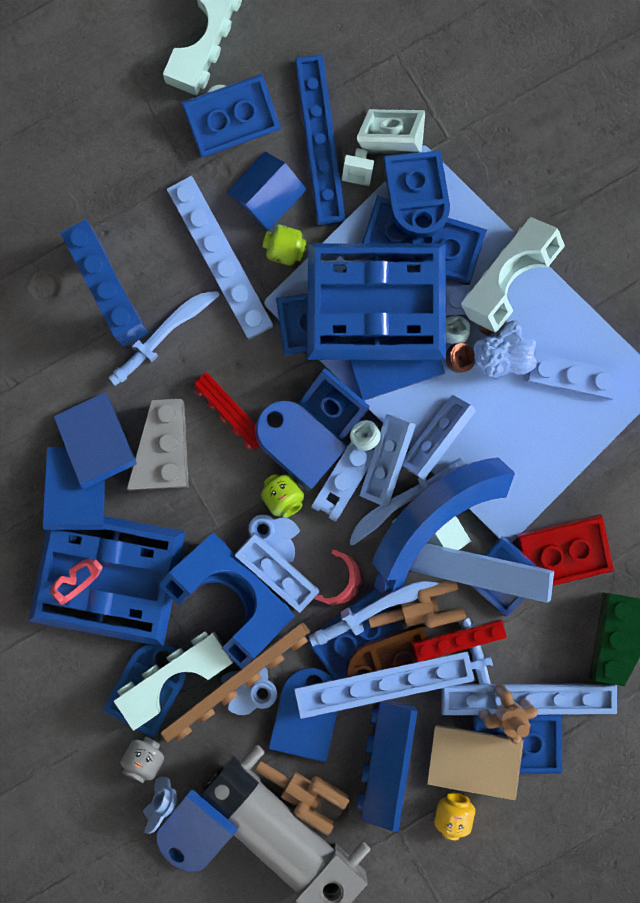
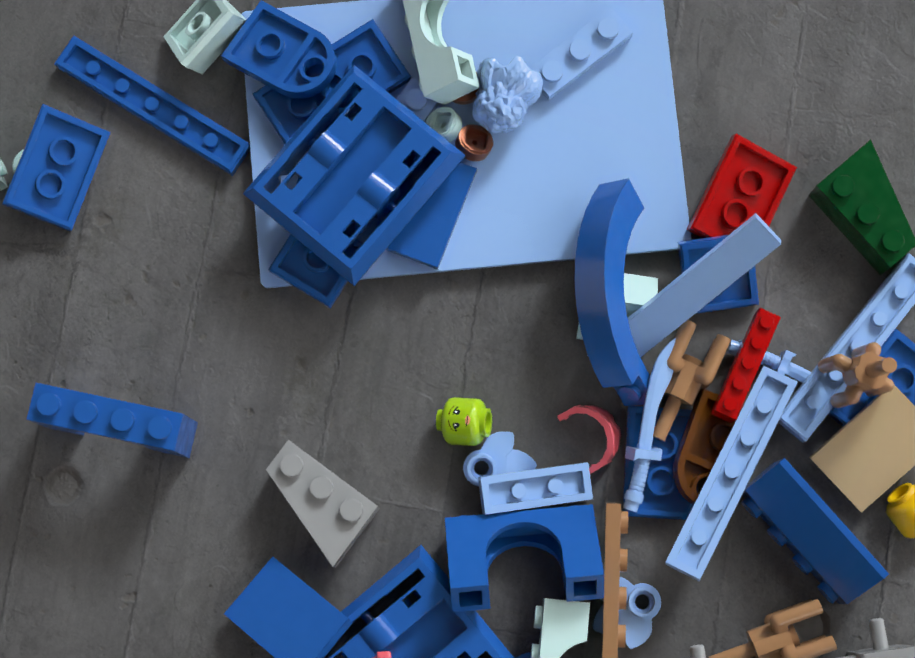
camera: 45 degrees left, 5 degrees down
blue tile [54,392,137,489] -> none
light blue sword [108,292,219,386] -> none
light blue plate [167,176,274,340] -> none
red piece [194,372,260,451] -> none
blue slope [226,151,307,231] -> none
blue tile [255,401,347,491] -> none
lime head [262,224,306,266] -> none
blue tile [269,668,338,762] -> none
blue slope [298,369,370,442] -> none
light blue plate [311,442,374,522] -> none
light aqua tile [342,148,374,186] -> none
light aqua tile [350,420,381,451] -> none
light blue sword [350,457,467,545] -> none
light blue plate [359,414,416,506] -> none
light blue plate [402,395,476,480] -> none

